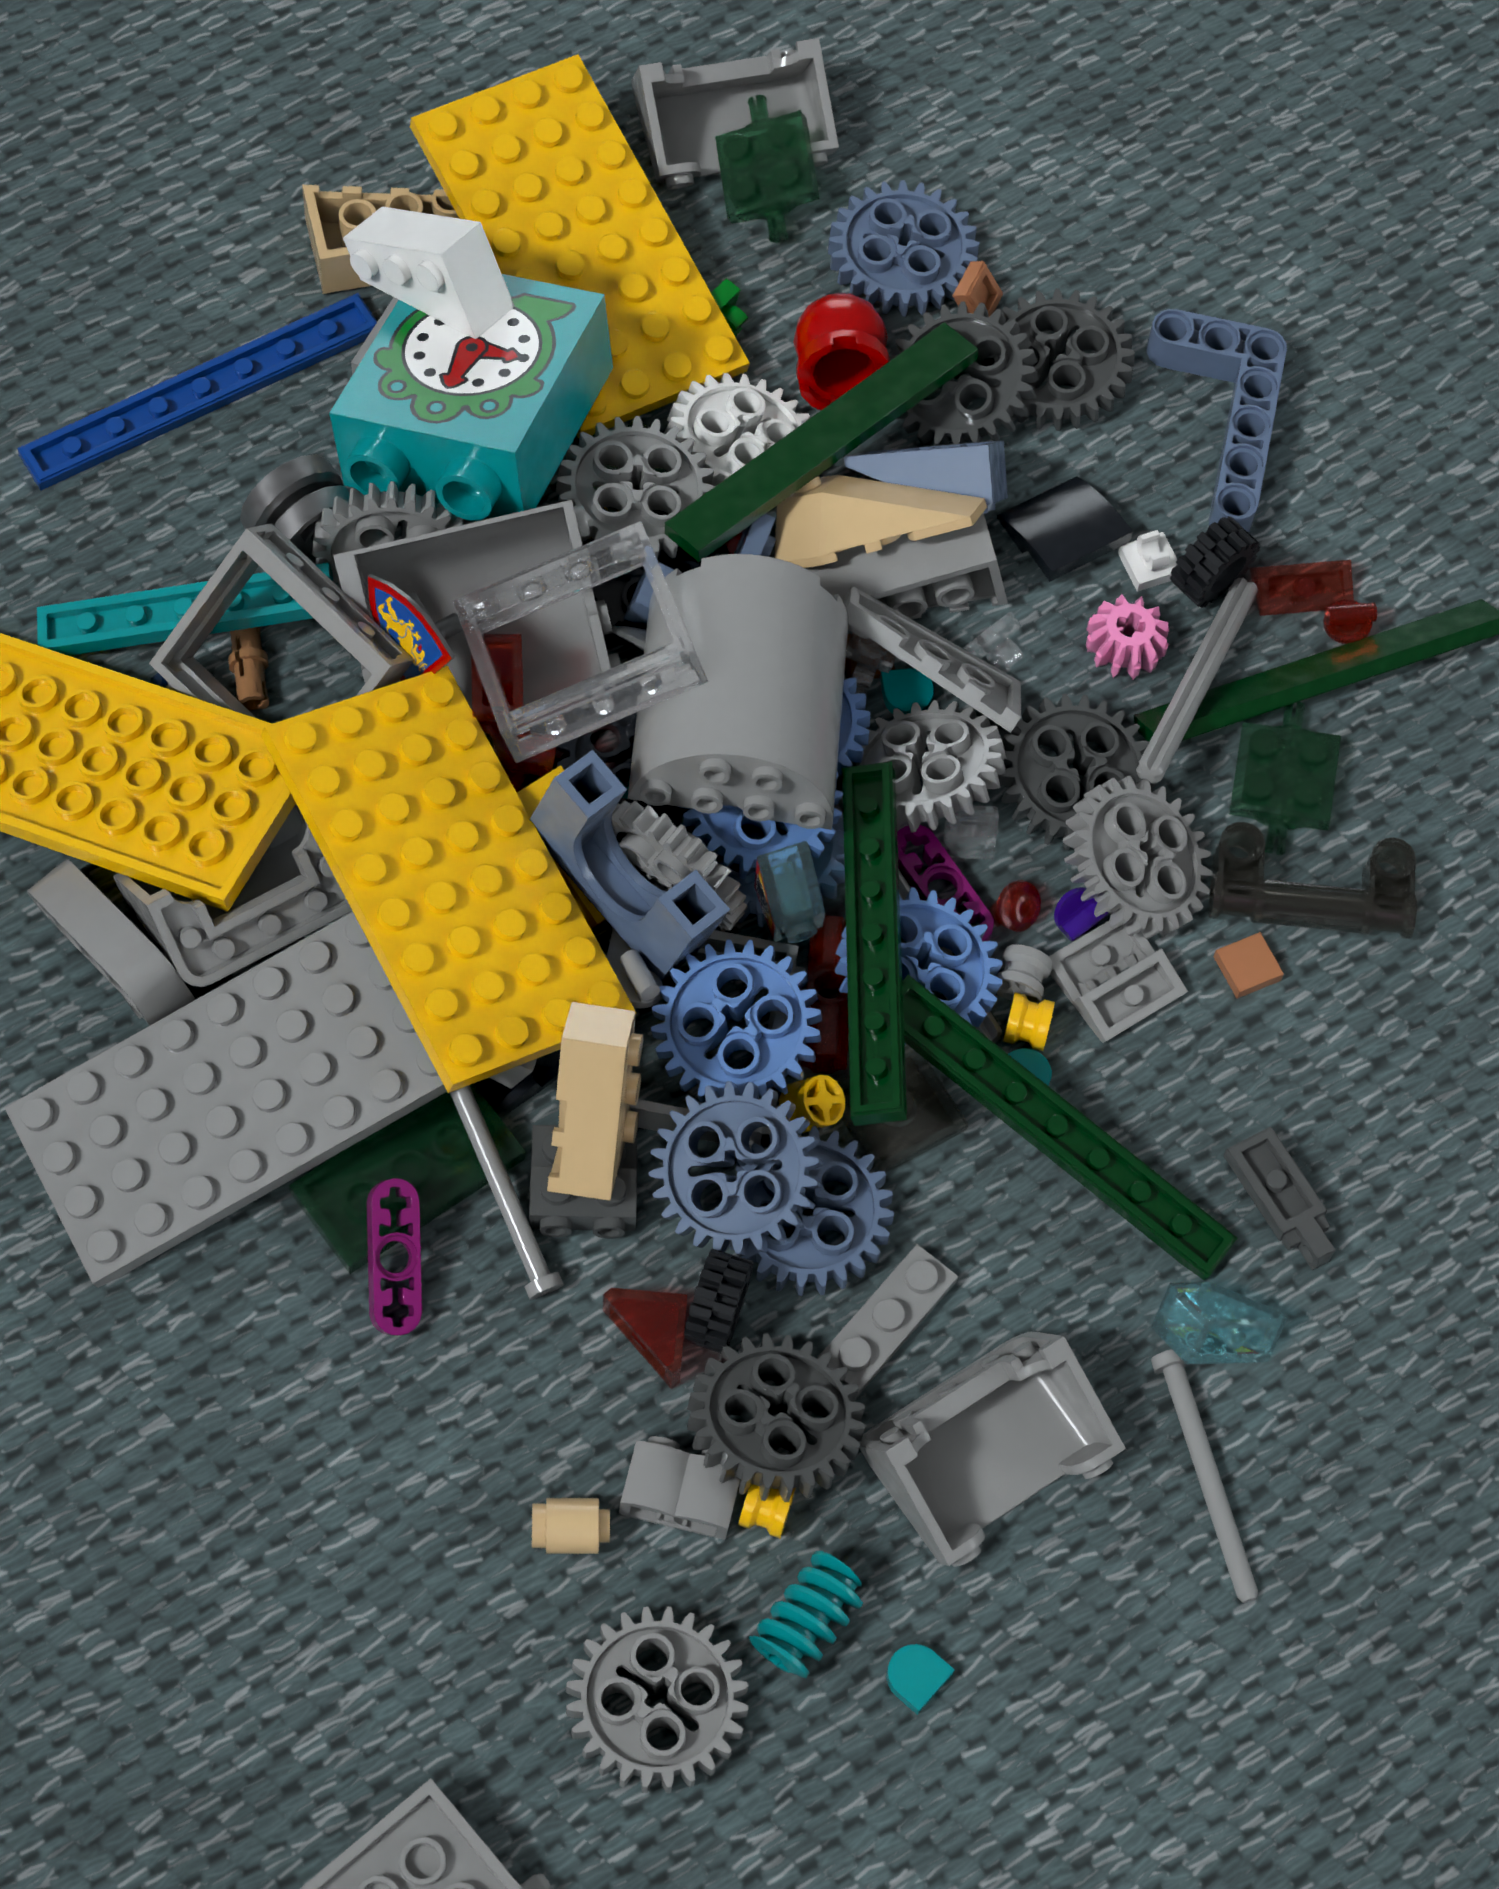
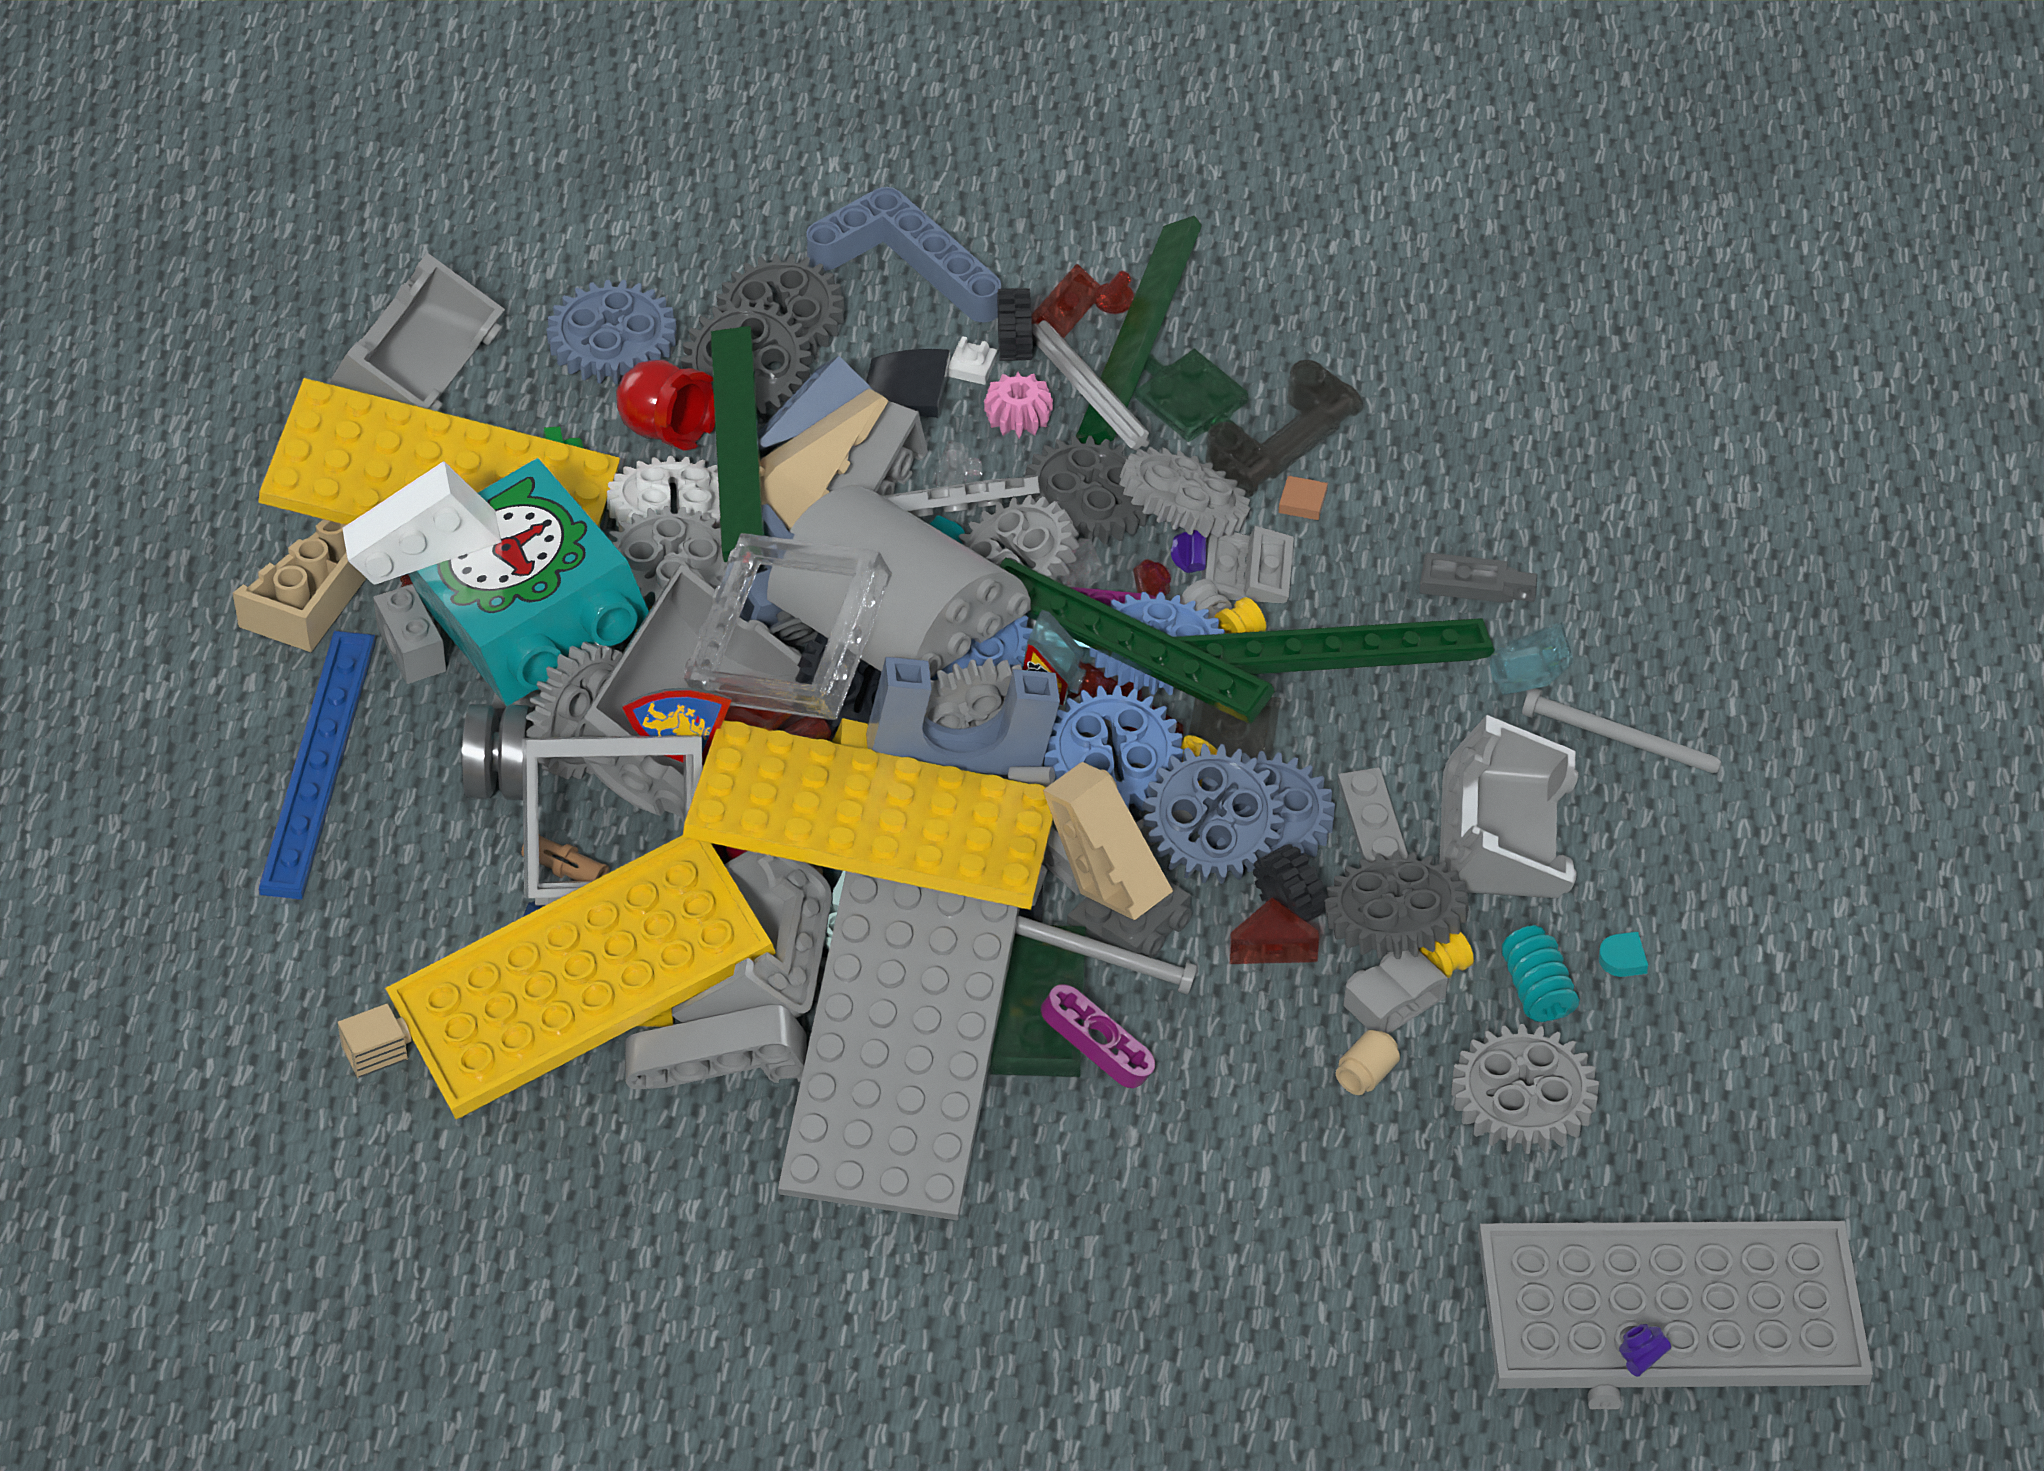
camera: 45 degrees left, 15 degrees down
teal plate [37,562,333,656] -> none
clear green plate [715,95,820,243] -> none
nougat tile [952,261,1003,317] -> none

